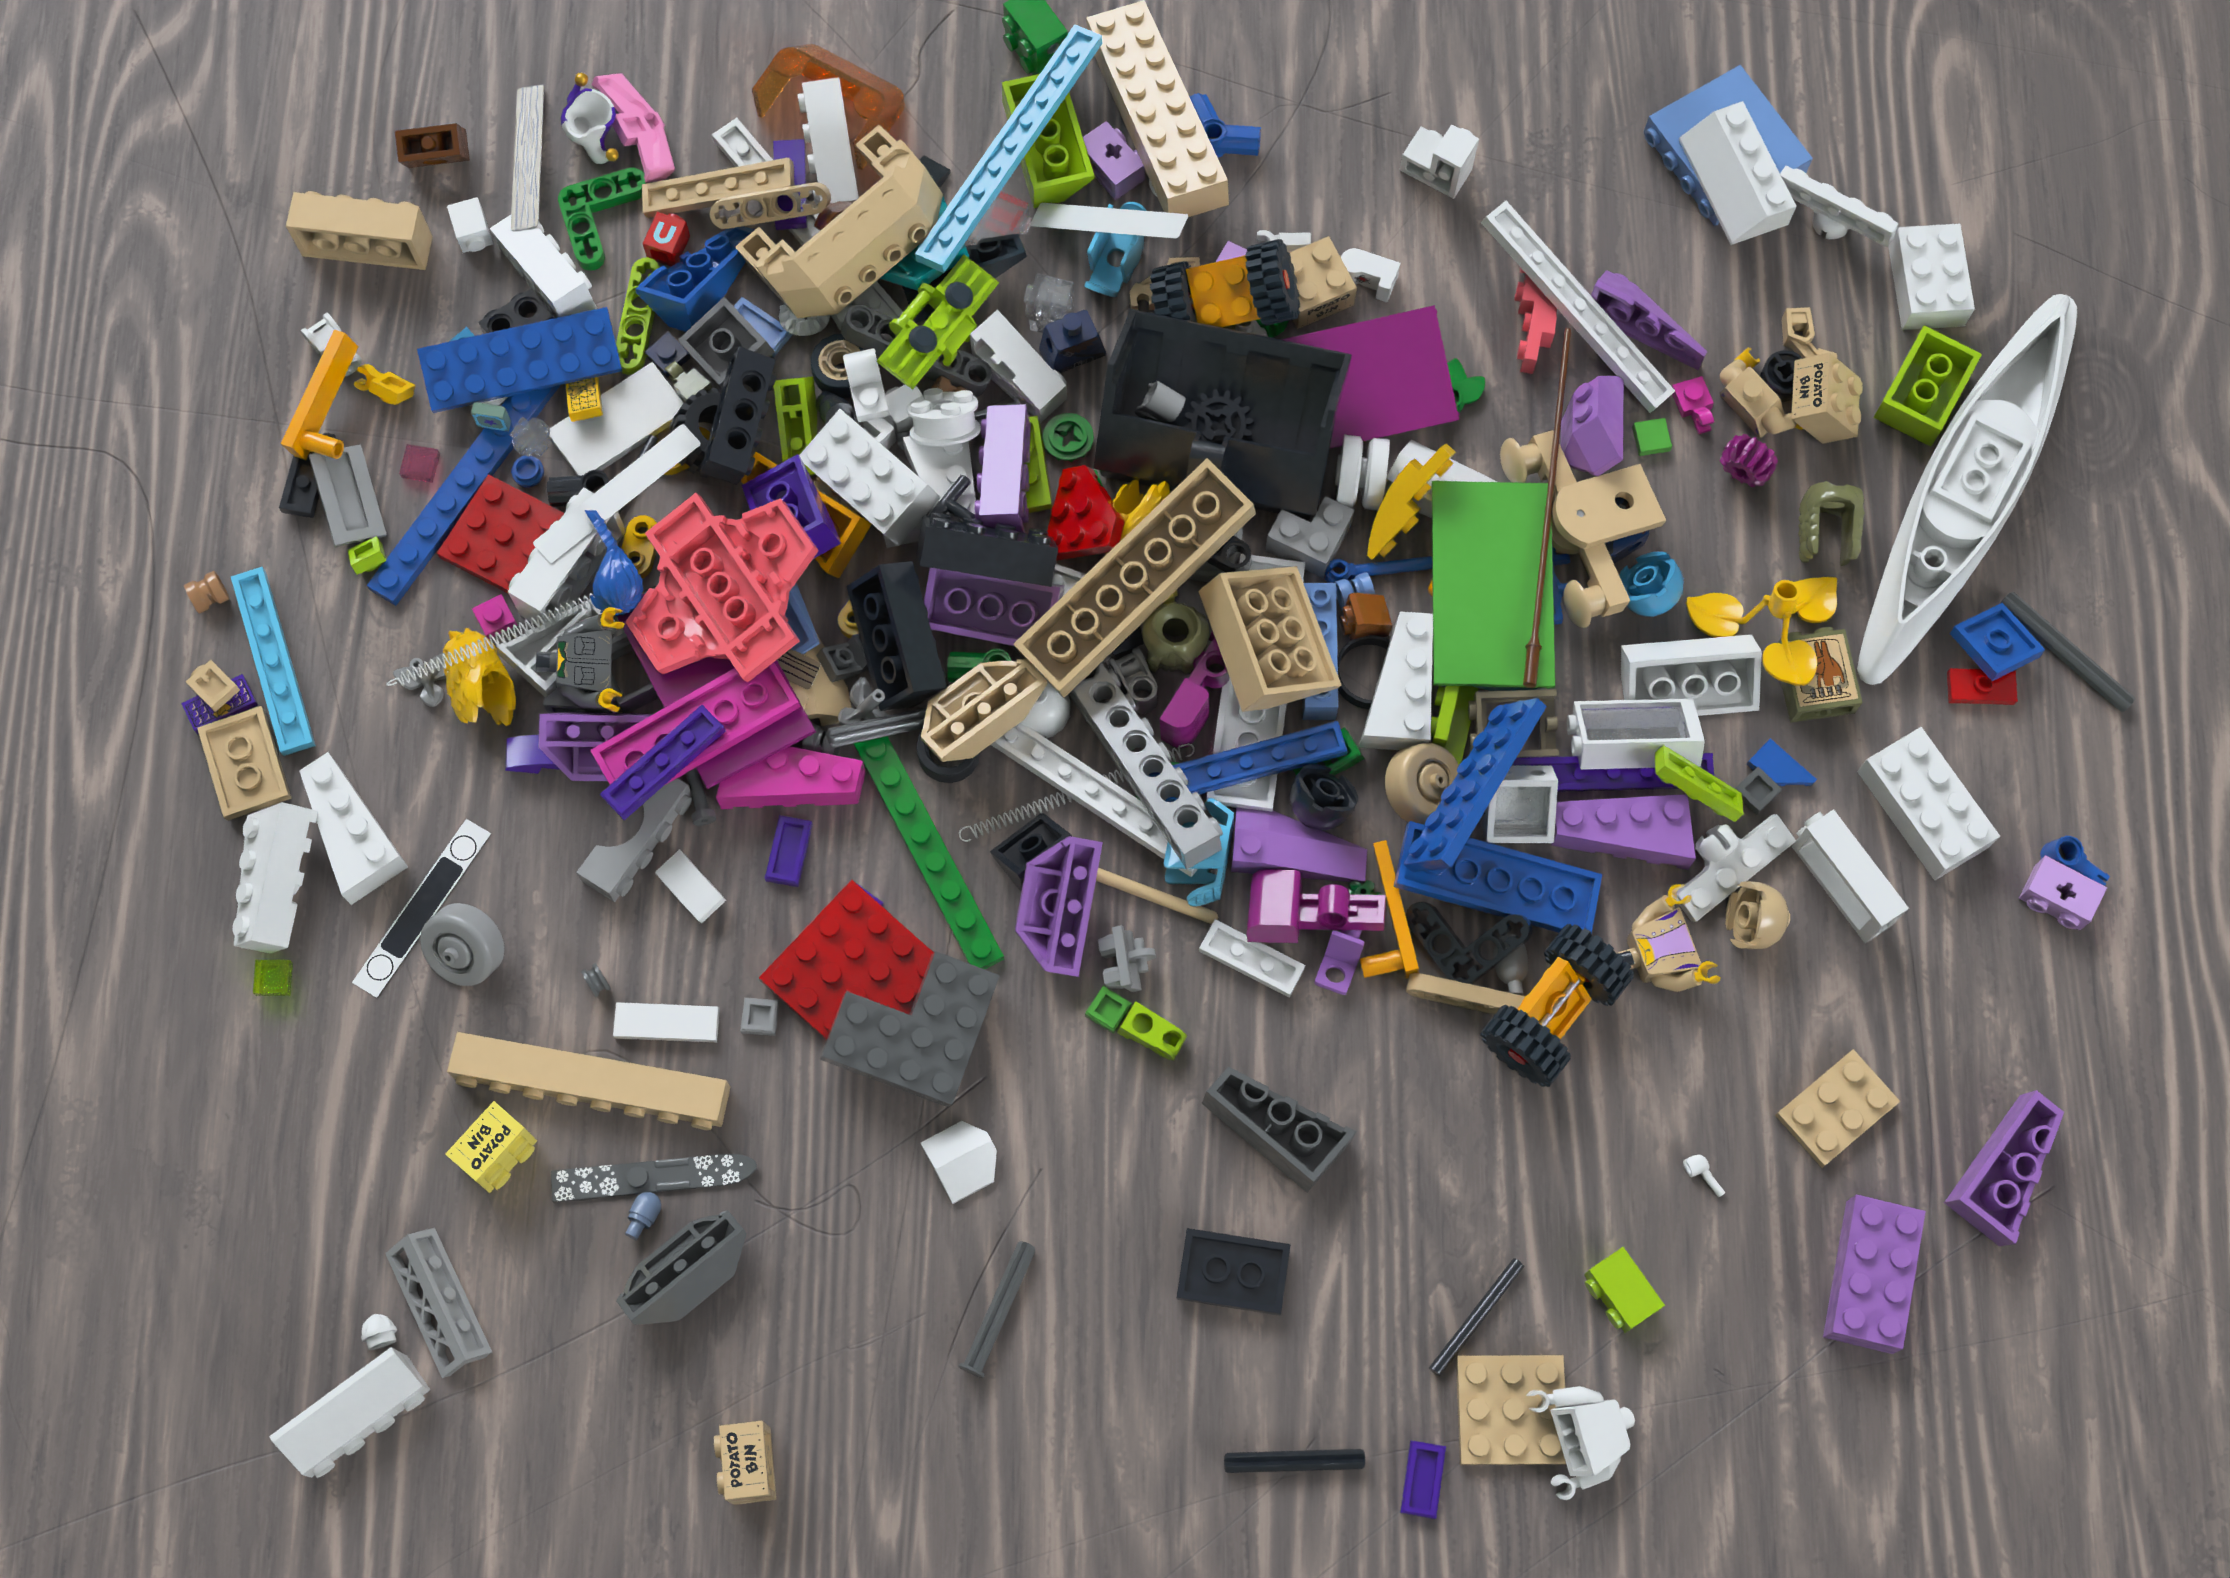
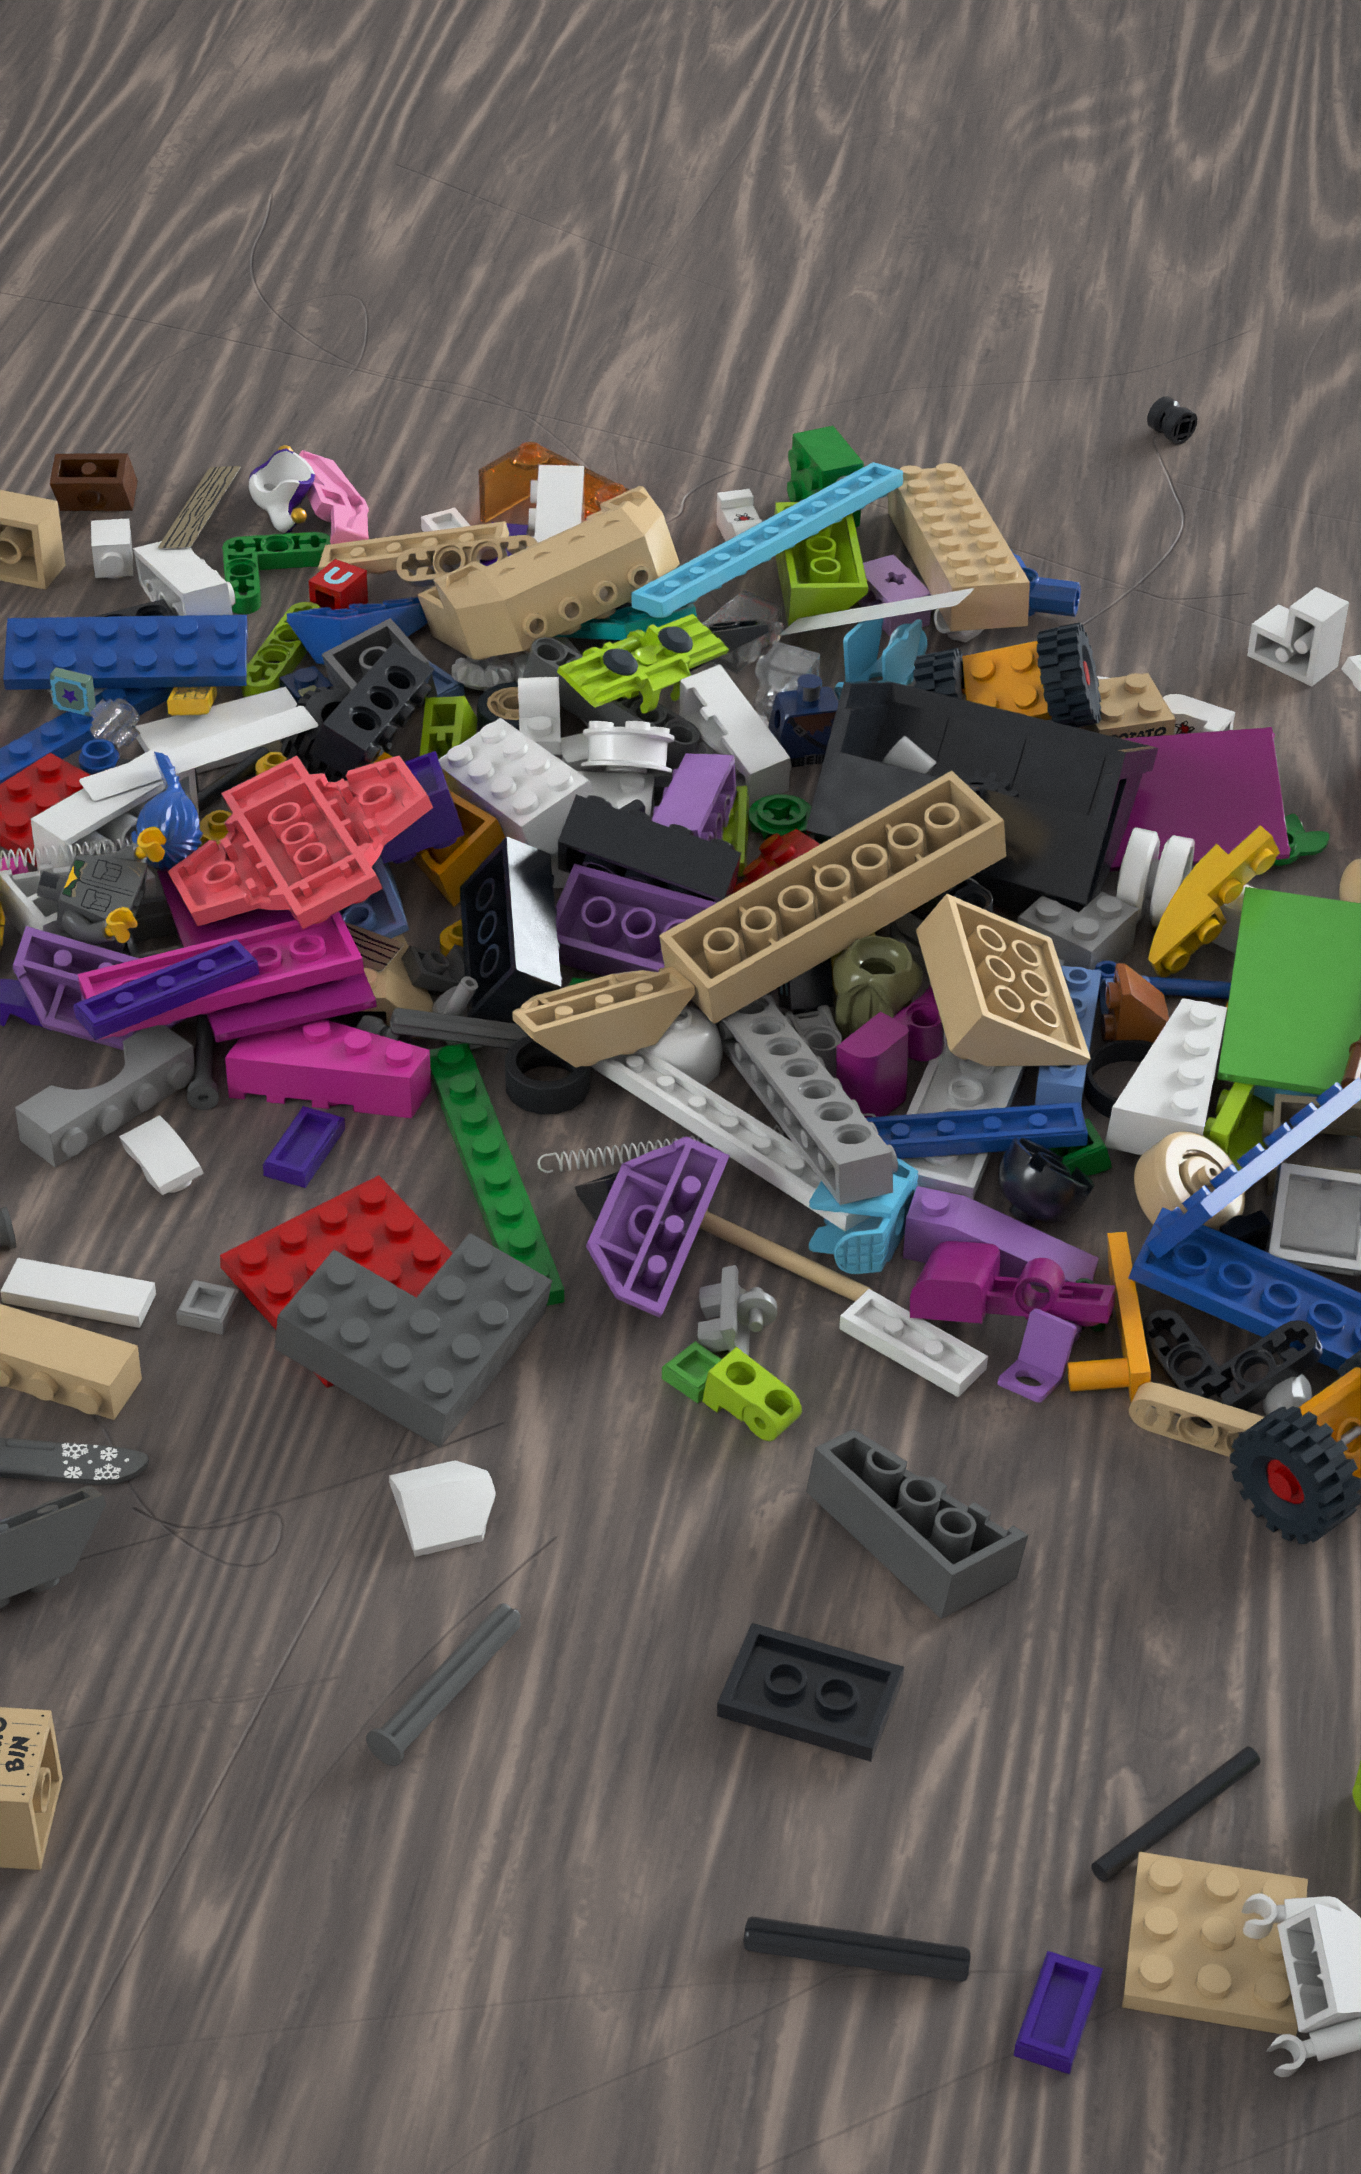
camera: 10 degrees right, 30 degrees down
none -> white leg [716,489,762,541]

